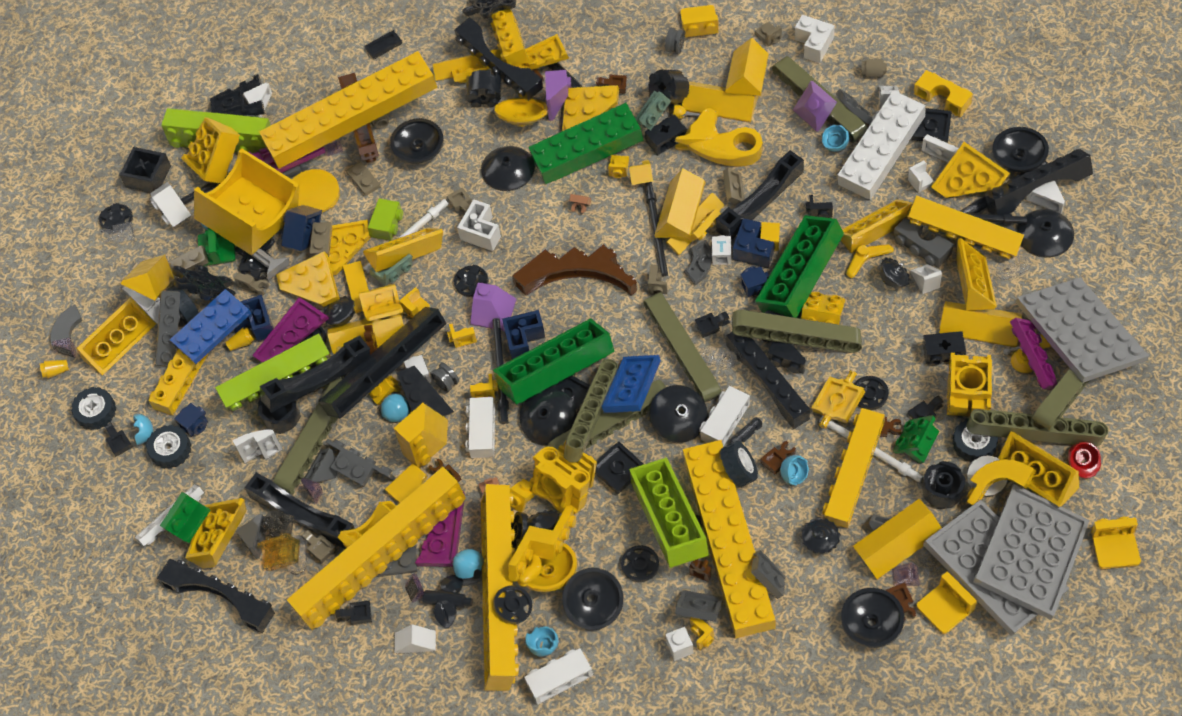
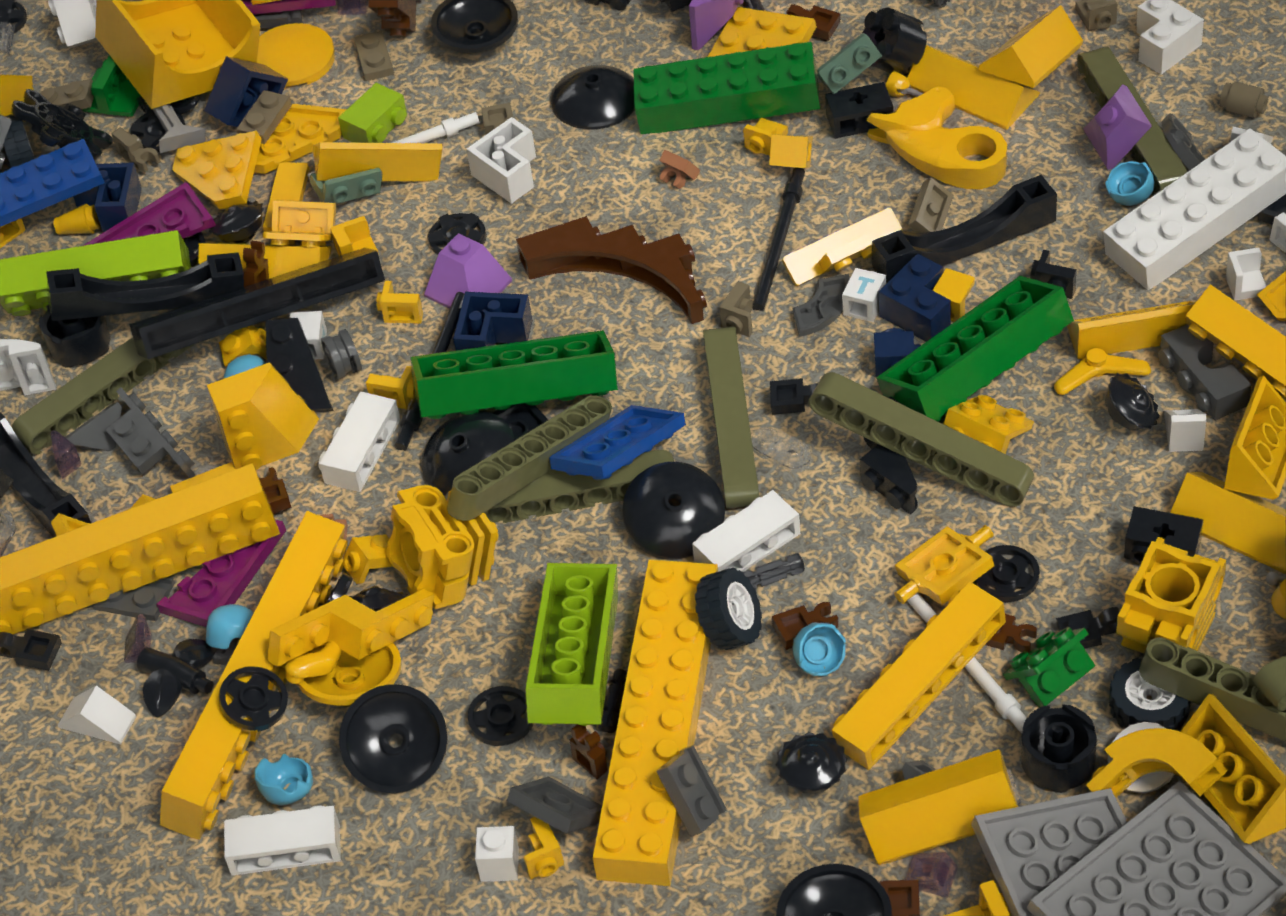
camera: 20 degrees right, 10 degrees down
dark tan plate [301,530,336,563] -> none
yellow dish [495,98,548,127] -> none
black plate [595,441,644,494] -> none
yellow slope [654,168,705,238] -> none
black arch [726,332,810,429] -> none

